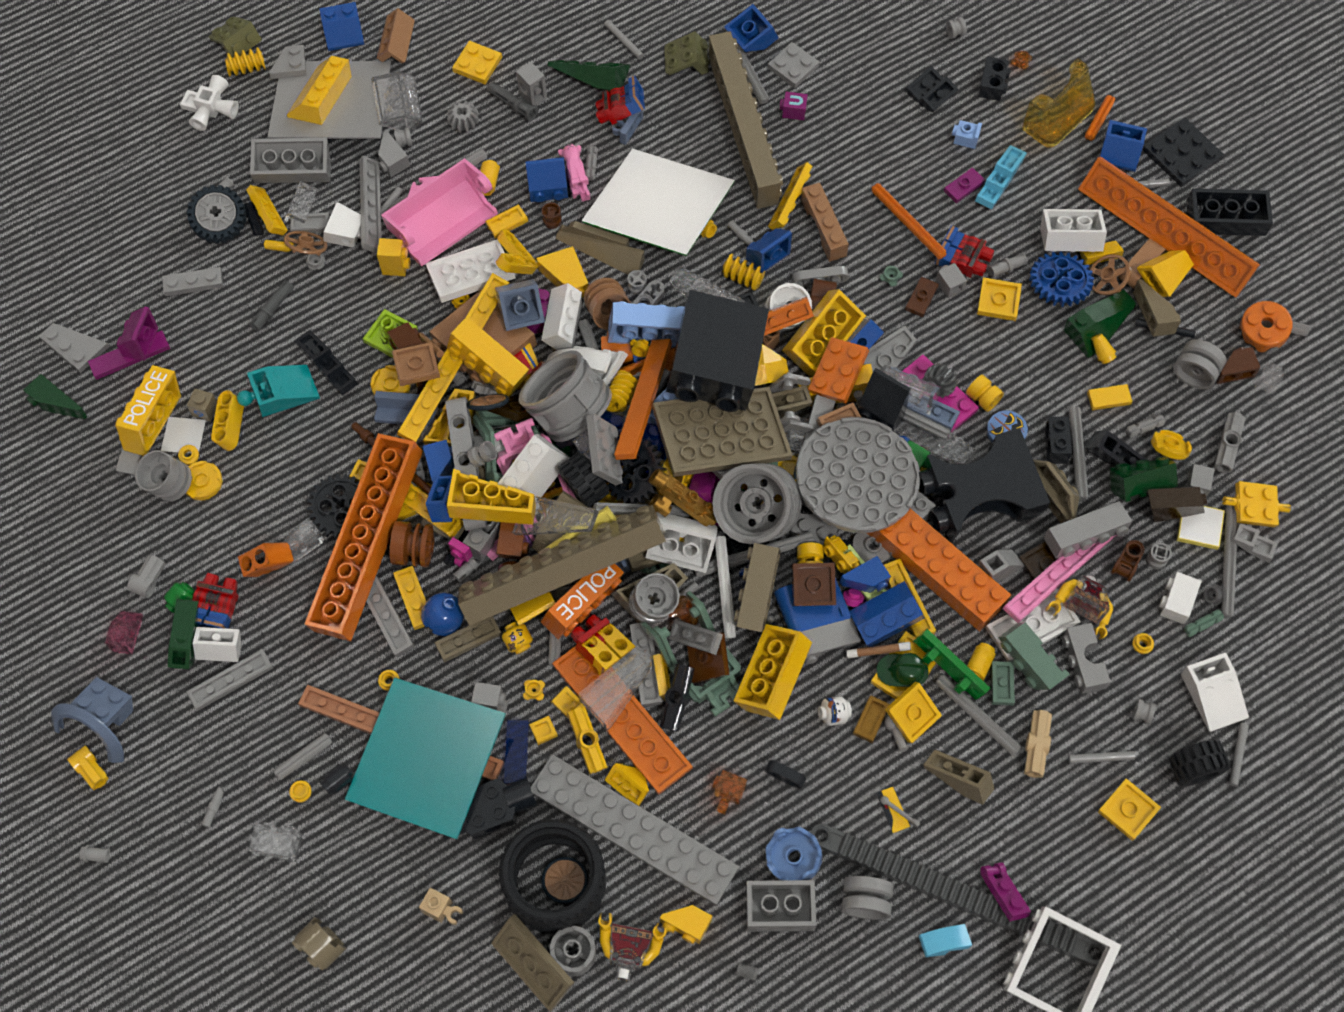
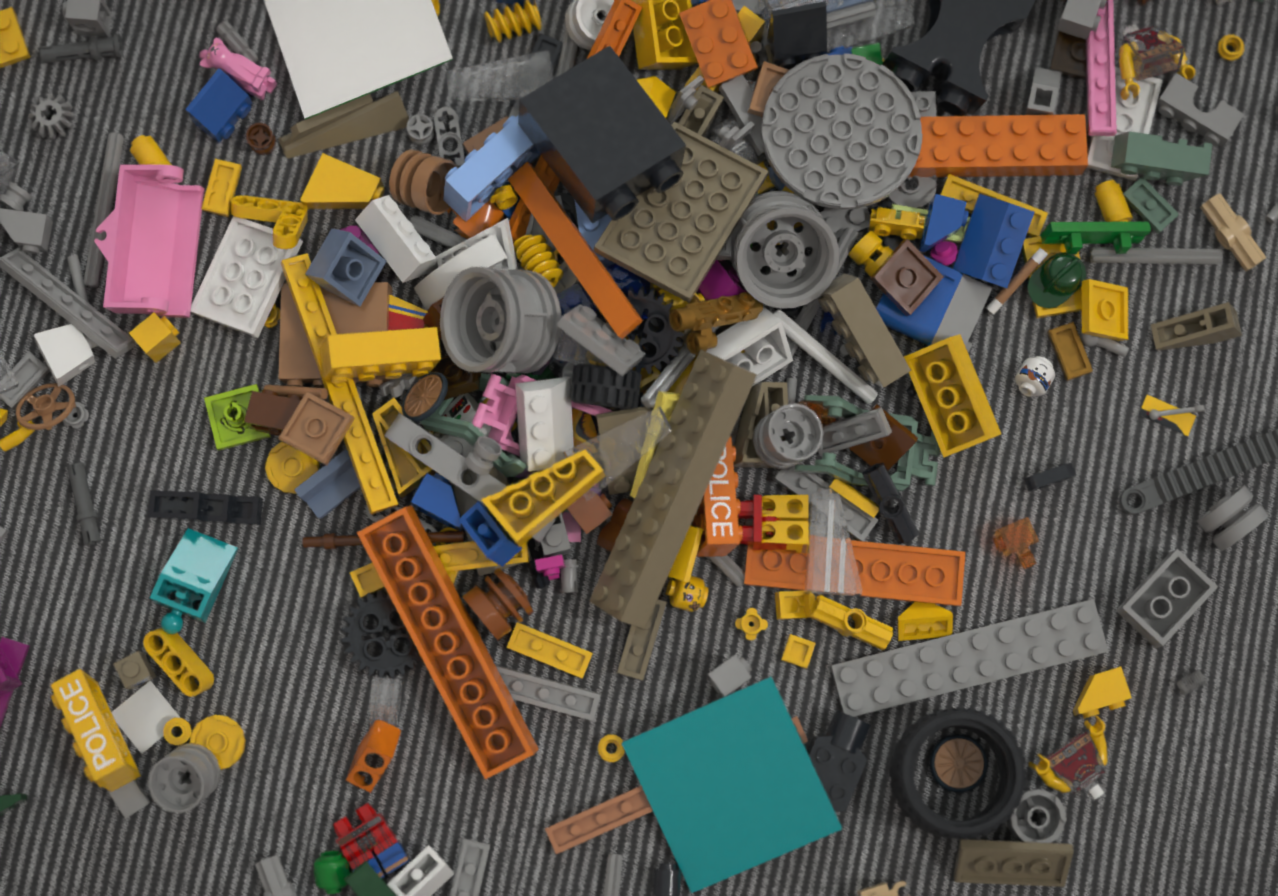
camera: 50 degrees left, 15 degrees up
blue cylinder [421,592,464,636] -> none
clear blue tile [504,720,529,784] -> none
medium blue plate [766,827,822,881] -> none

